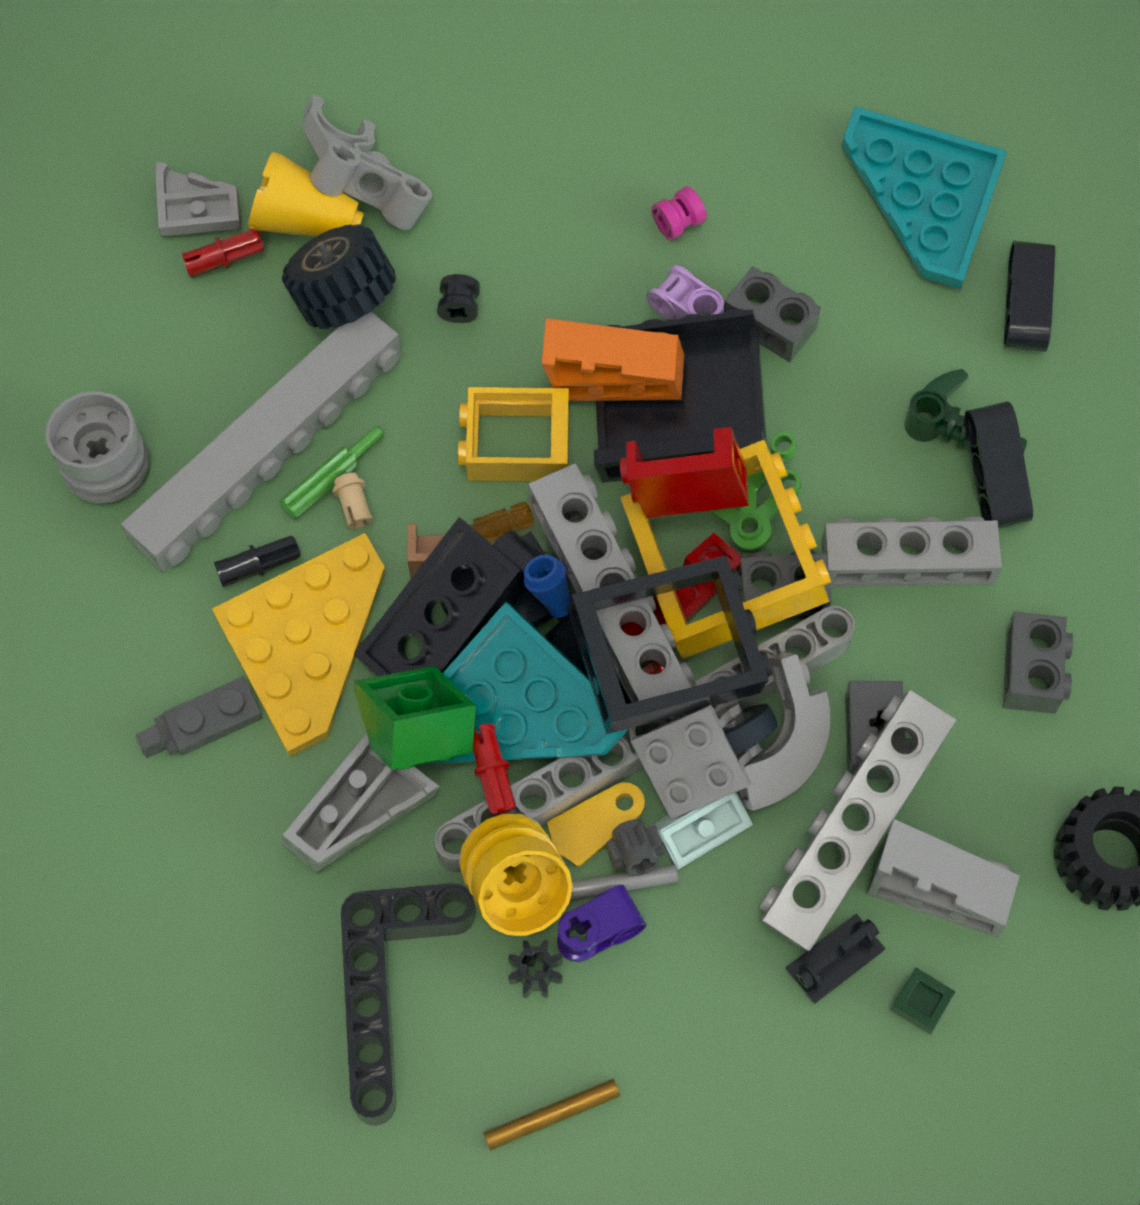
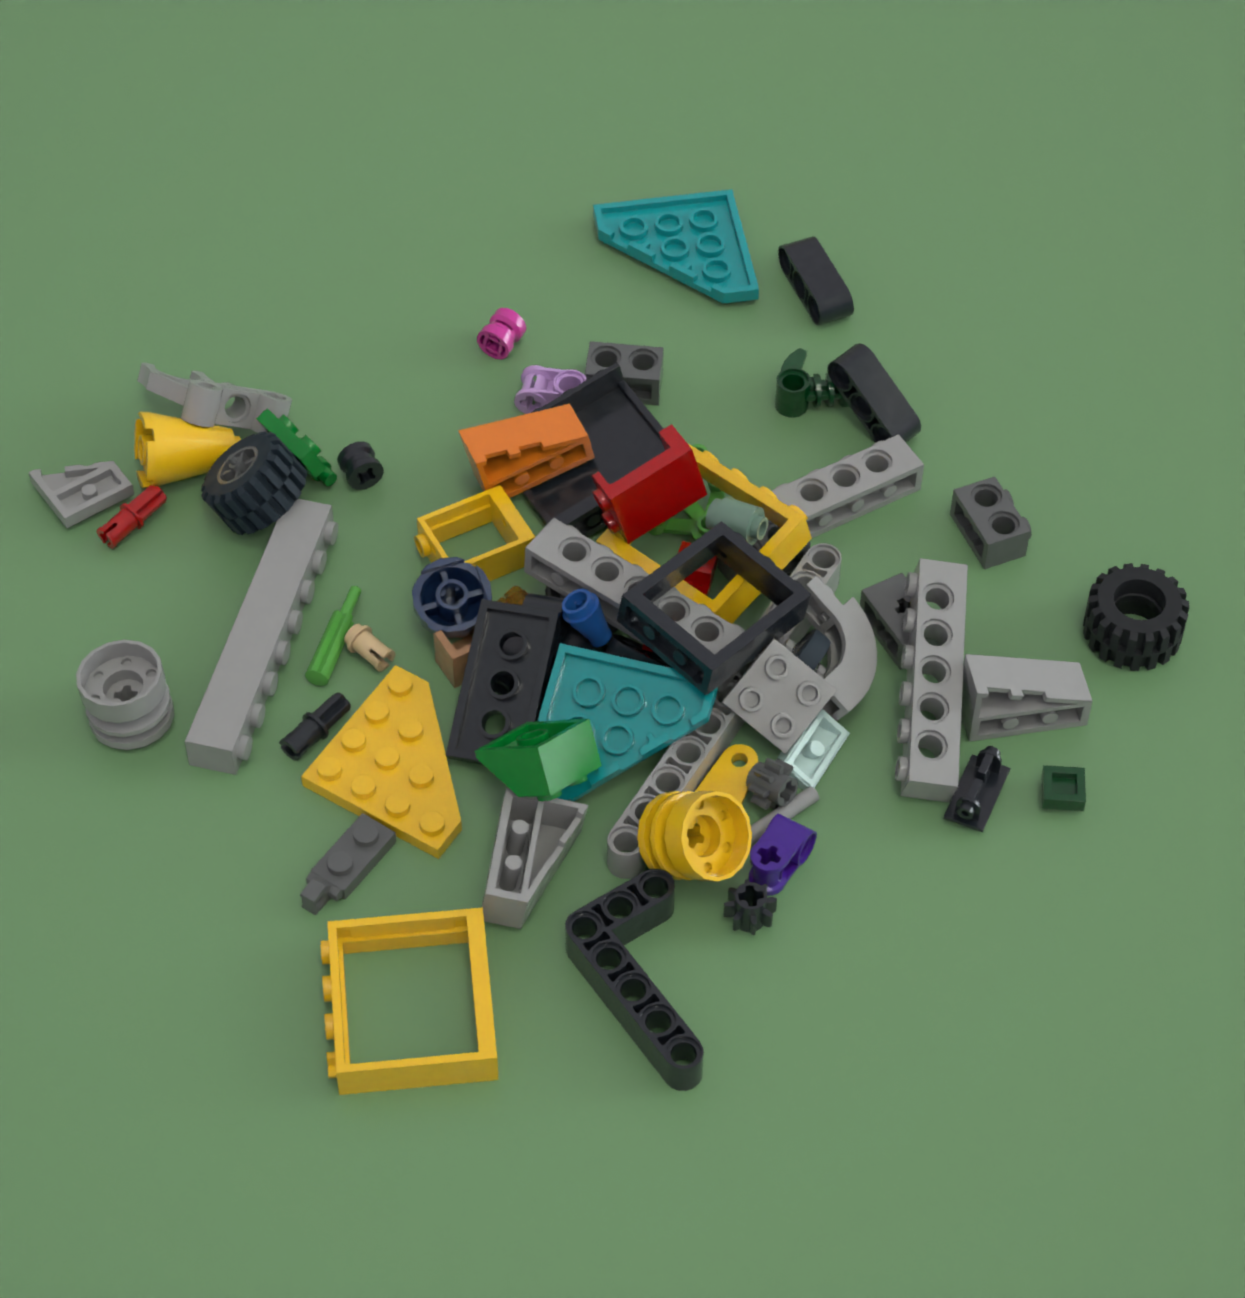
camera: 30 degrees left, 15 degrees down
red axle [473,724,516,815] -> none
pearl gold bar [483,1079,620,1151] -> none
none -> green plate [256,408,337,486]
none -> yellow window [320,907,499,1095]
none -> dark blue cylinder [412,557,492,640]
none -> sand green brick [705,497,768,545]

